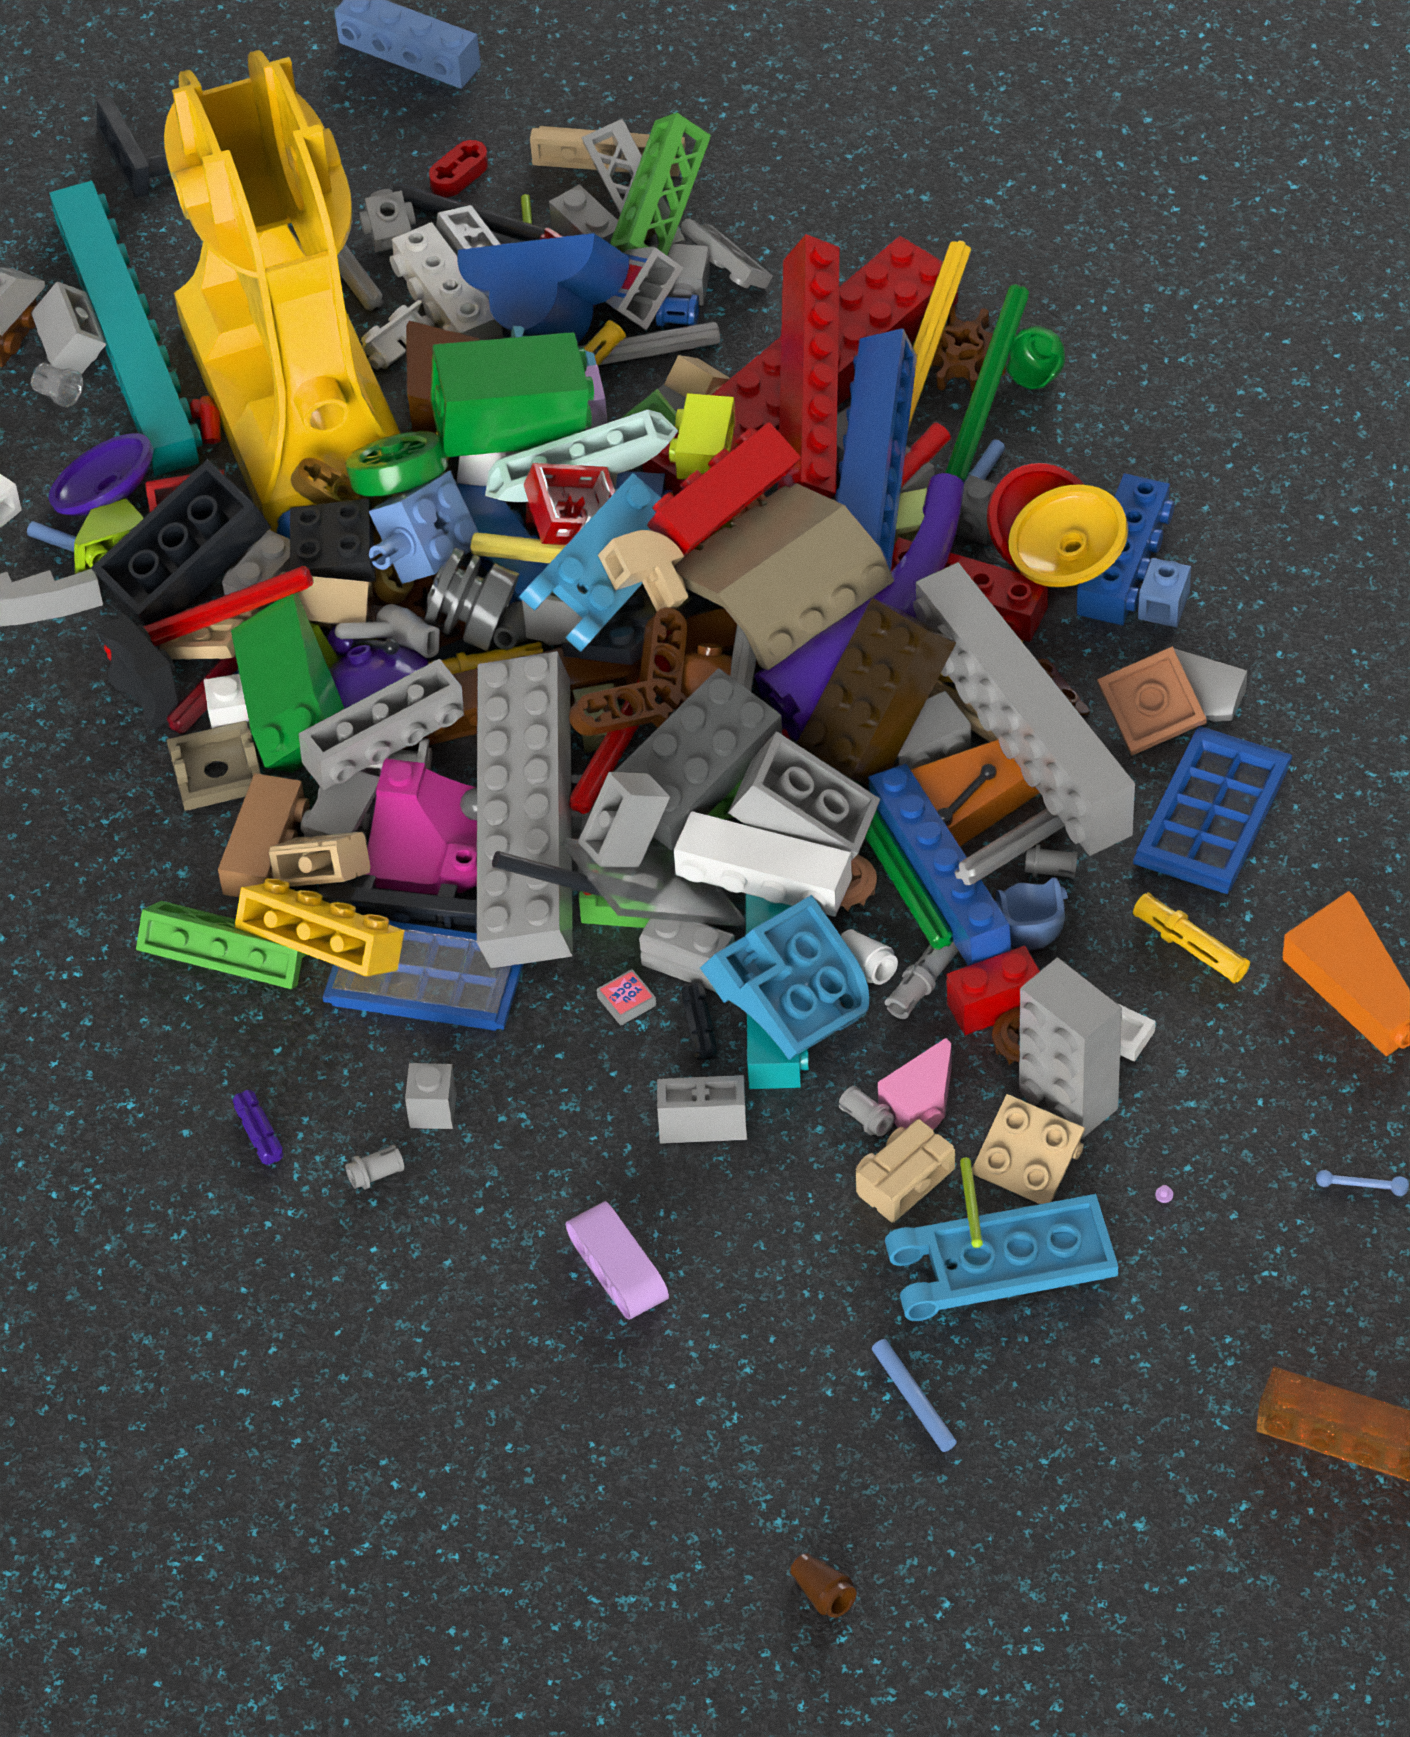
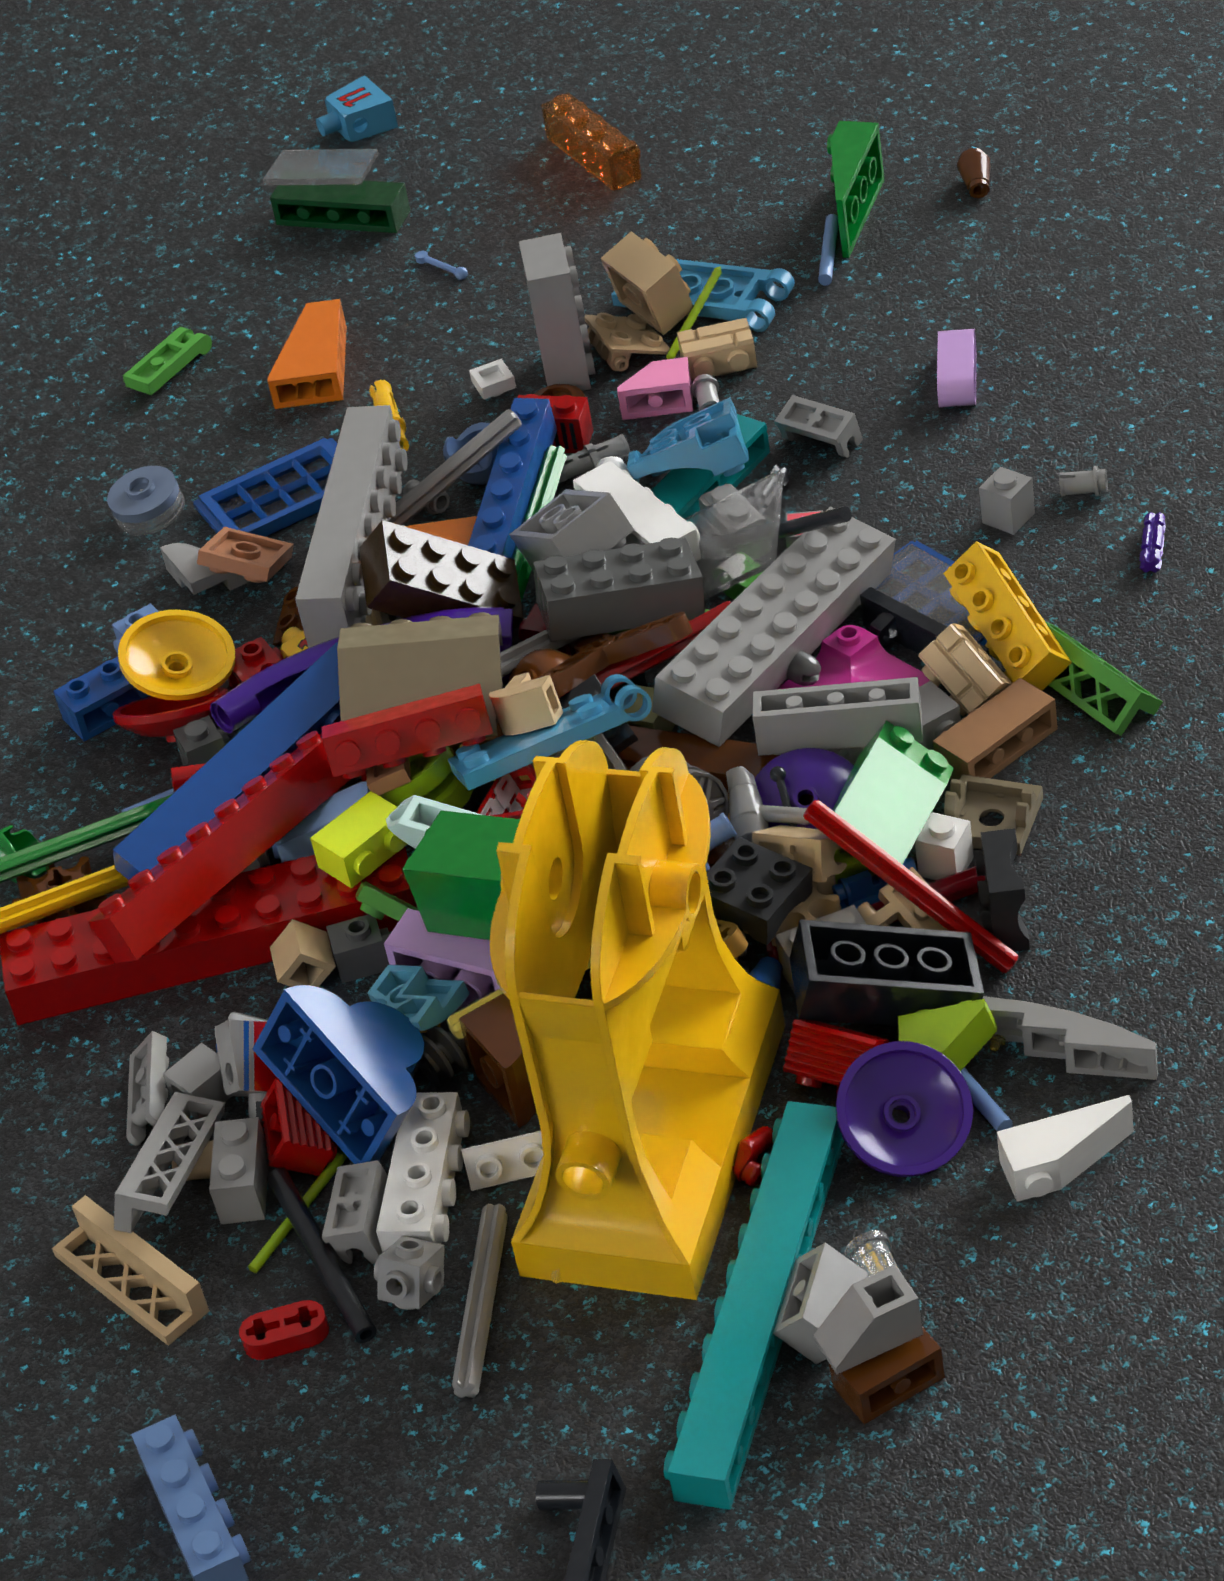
camera: 140 degrees left, 10 degrees down
light grey brick [578,772,670,867] -> none
bright green fence [610,112,711,256] -> none
black hinge [937,764,997,826] -> none
none -> sand blue piece [107,466,185,536]
none -> tan brick [600,231,693,335]
none -> green slope [827,121,885,258]

